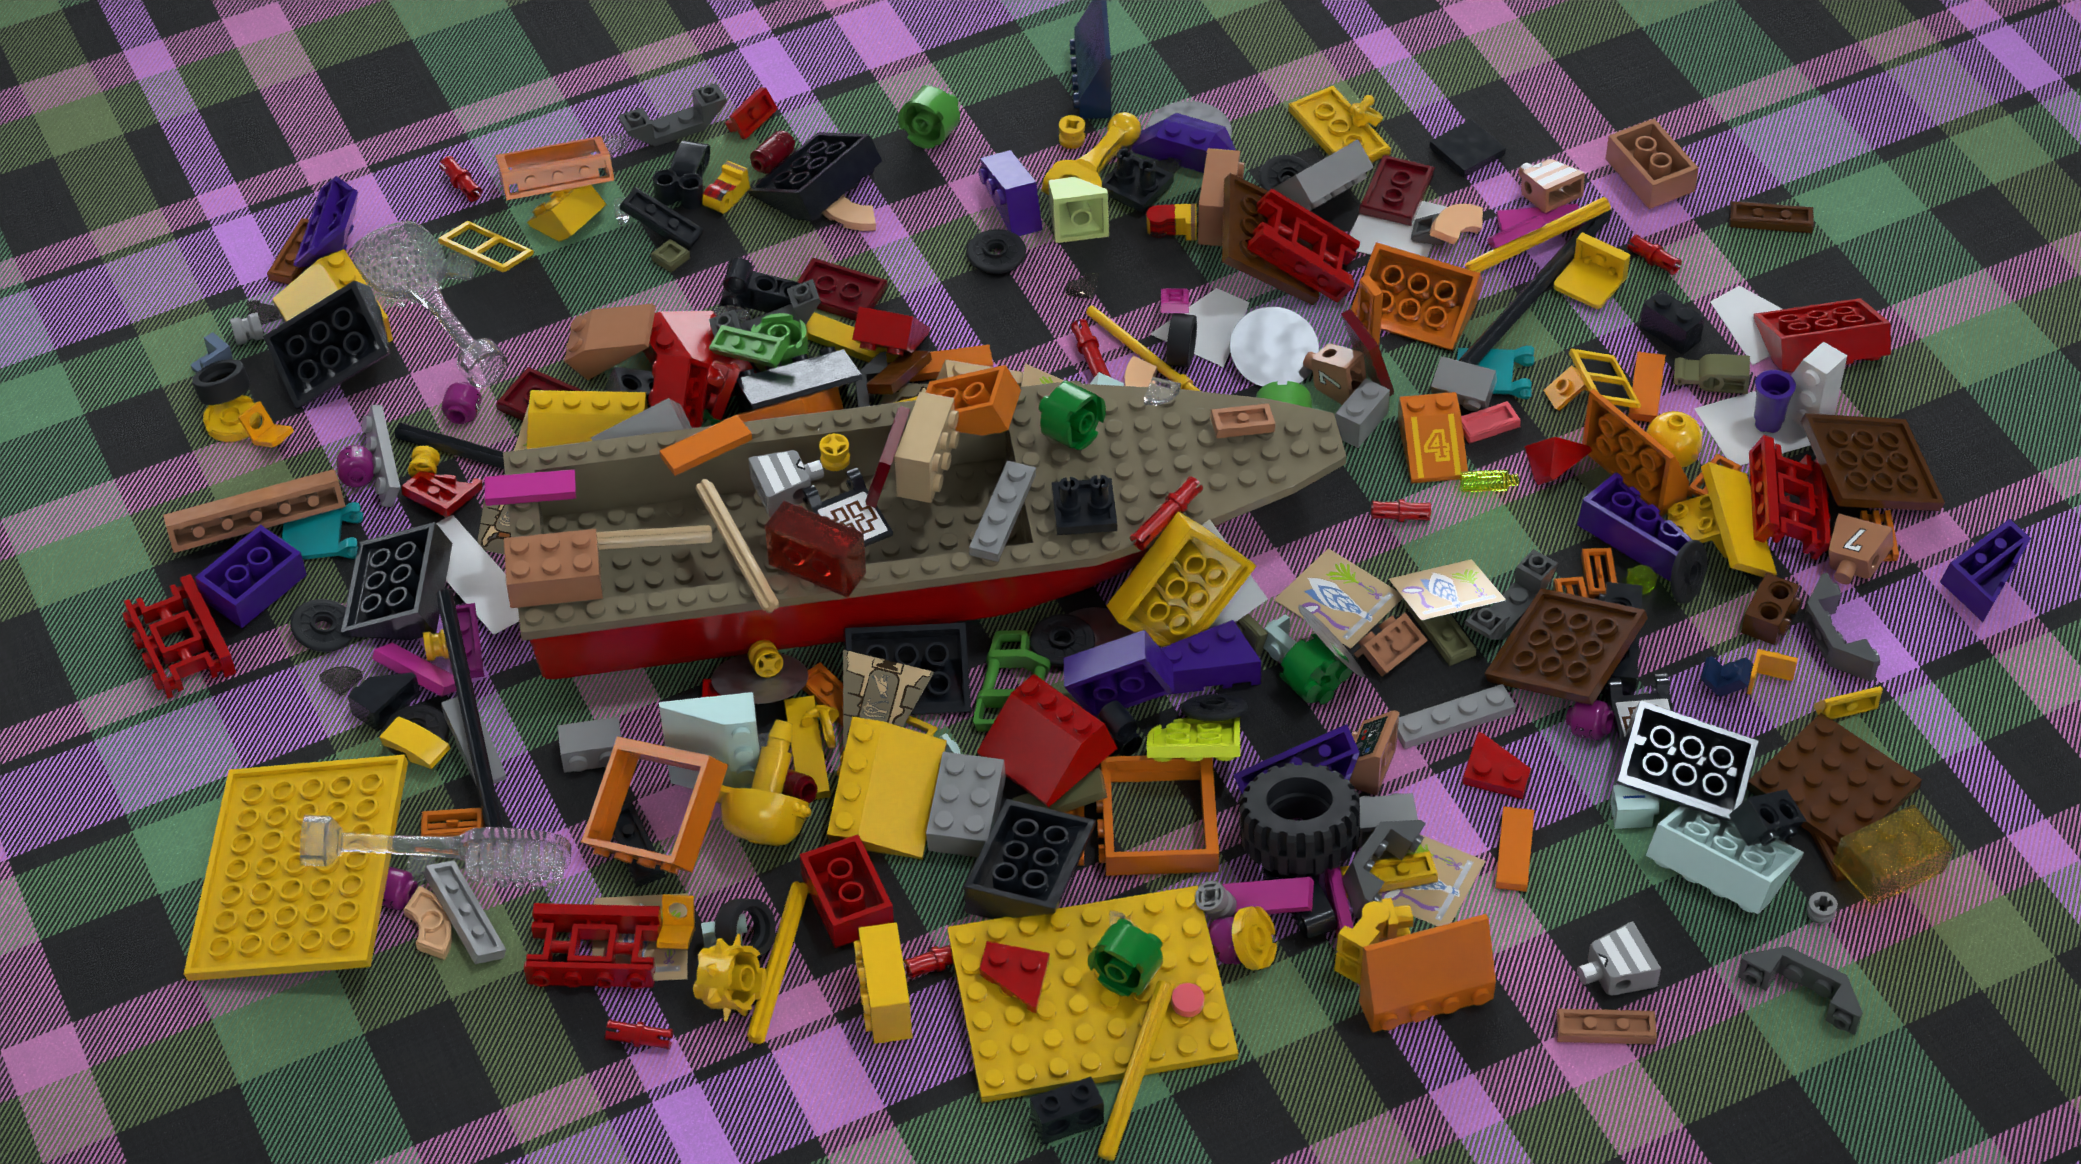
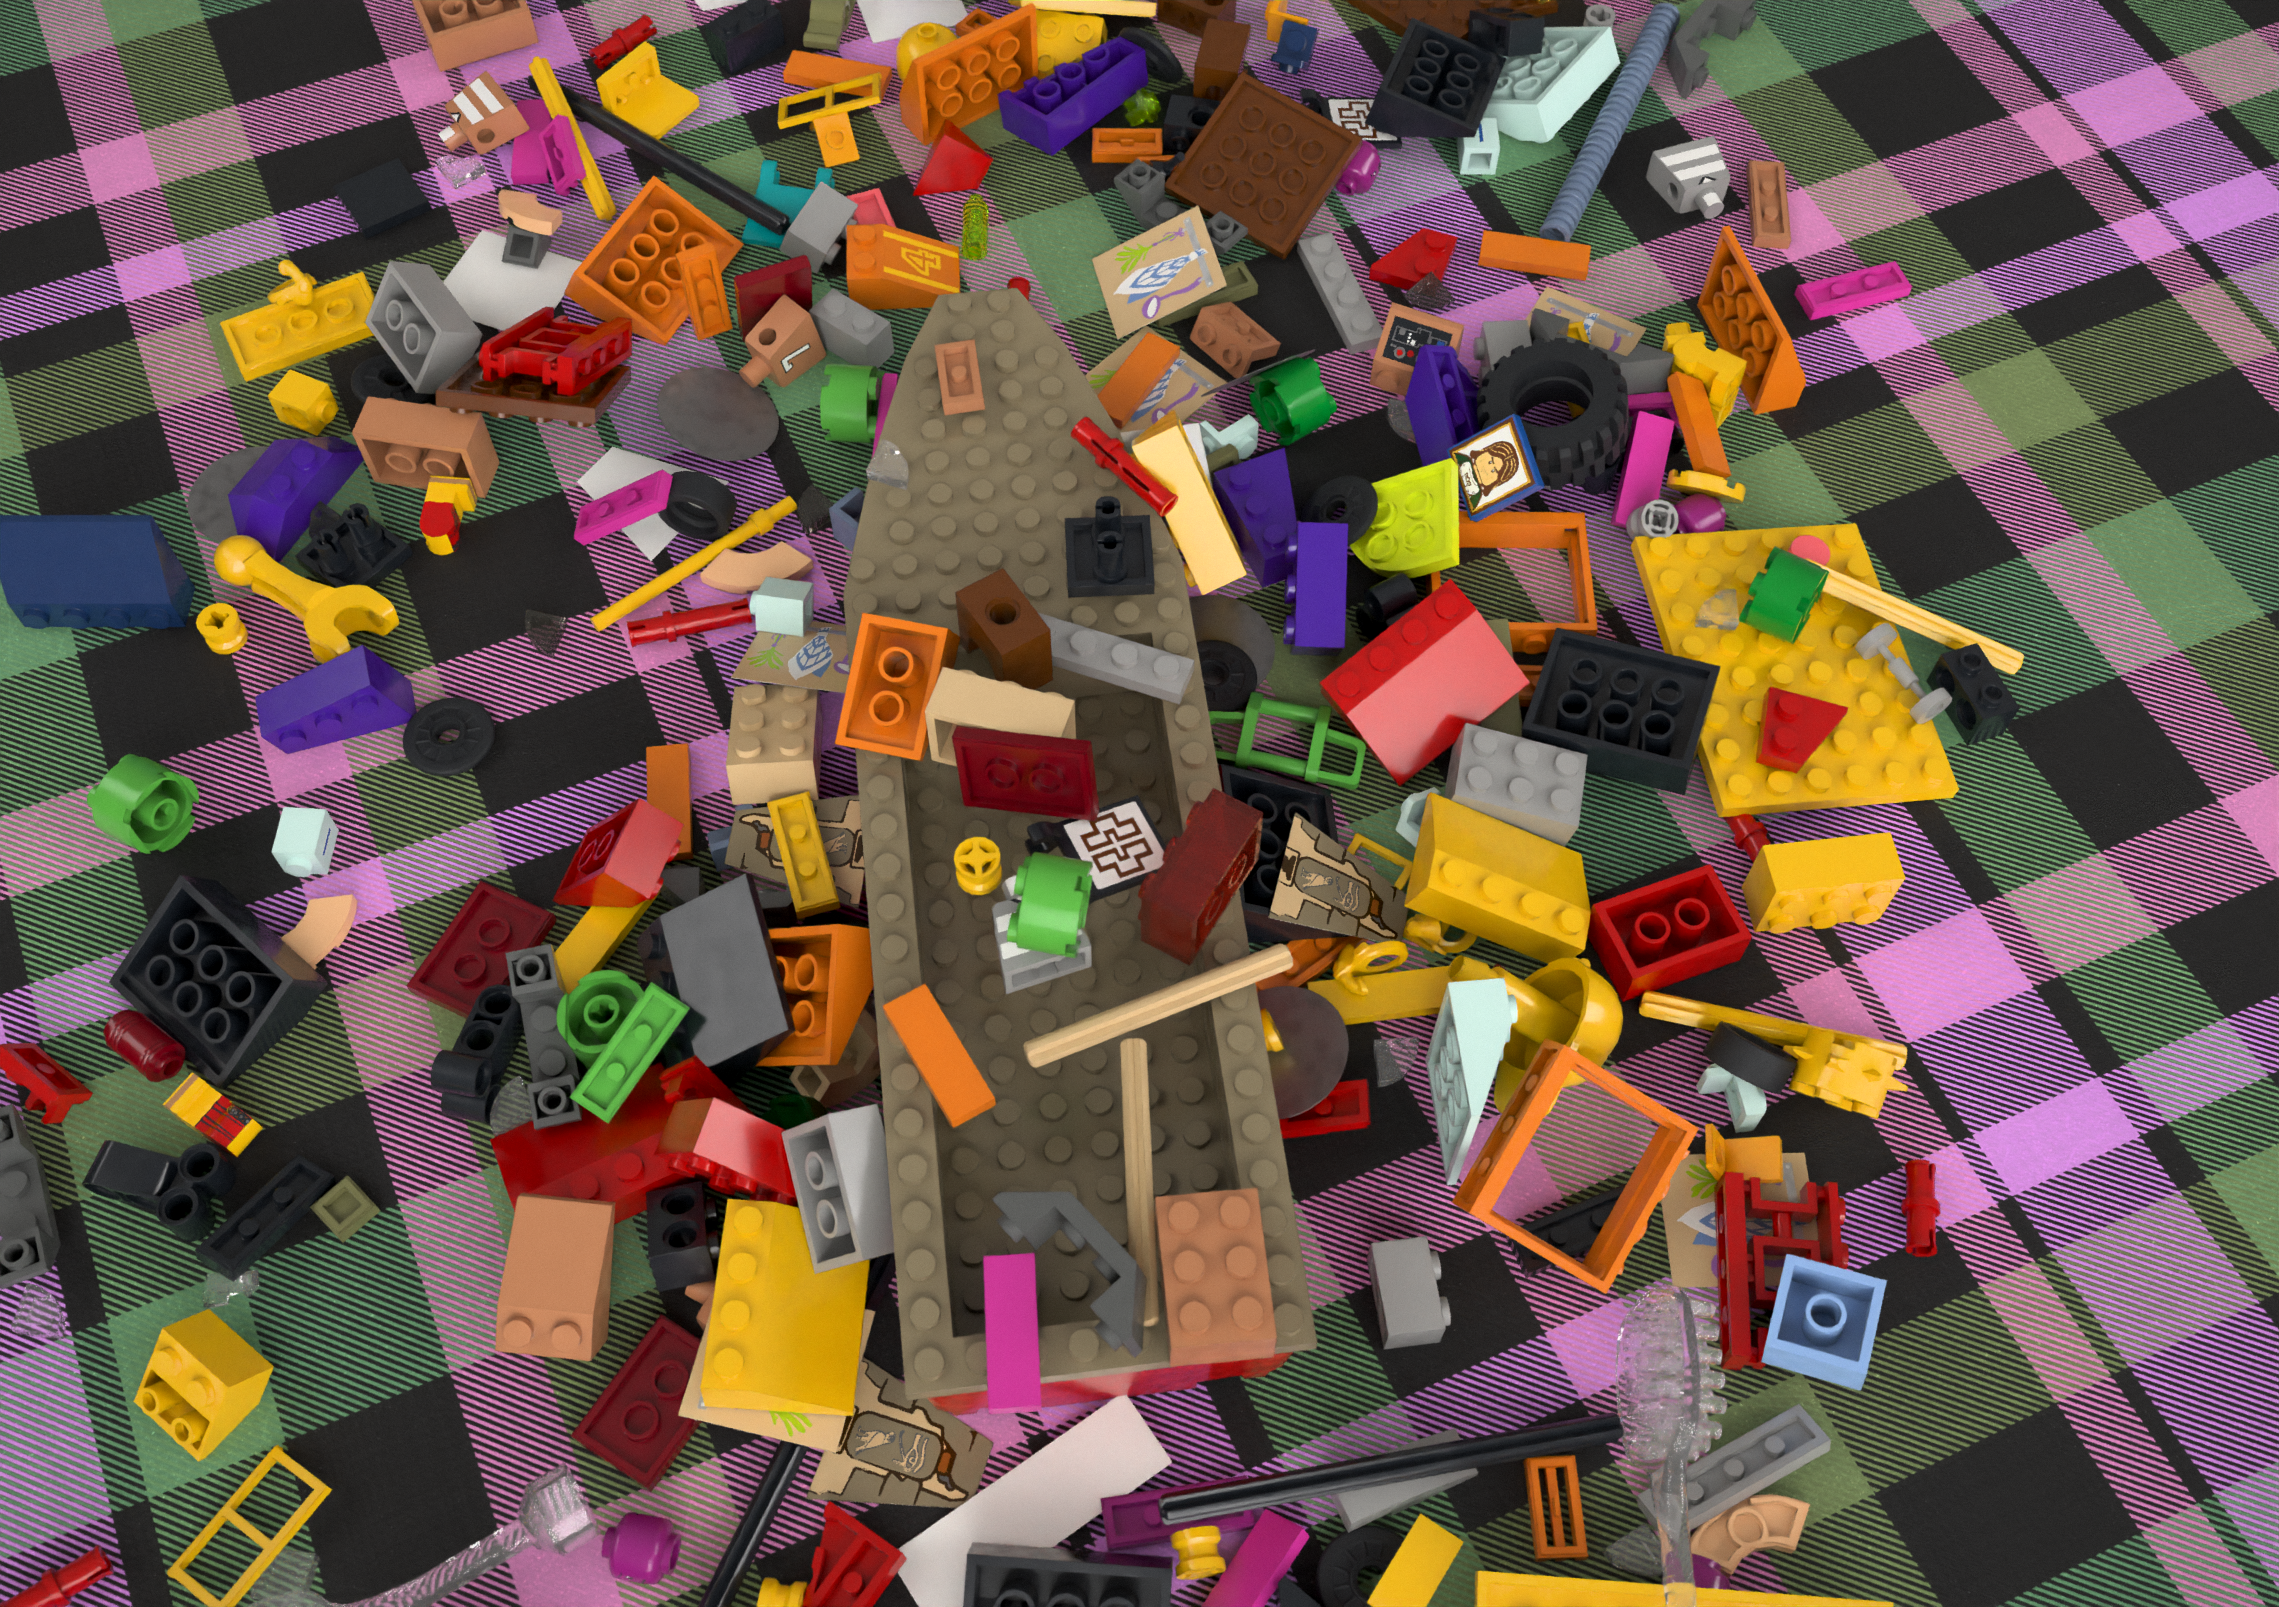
camera: 90 degrees left, 10 degrees up
orange window [495,136,615,200] -> none
reddish brown tile [866,351,932,395] -> none
green brick [1039,380,1106,450] -> none
yellowish green slope [1048,177,1109,243] -> none
dark red tile [1359,155,1435,226] -> none
none -> yellow brick [267,370,339,436]
none -> light aqua brick [272,807,339,877]
none -> clear tile [435,155,486,190]
none -> reddish brown piece [955,568,1053,690]
none -> dark grey slope [992,1192,1147,1358]
none -> bright green brick [1007,852,1093,958]
none -> orange tile [1097,332,1180,430]
none -> black hand [1149,152,1185,183]
none -> reddish brown piece [1193,18,1251,101]
none -> clear smoke tile [1403,271,1456,309]
none -> tile [1446,414,1545,522]
none -> sand blue piece [1539,2,1681,242]
none -> orange tile [1667,371,1731,480]
none -> light blue brick [1761,1254,1887,1391]
none -> dark pink tile [1794,261,1912,320]
none -> light grey wheel [1855,623,1953,724]

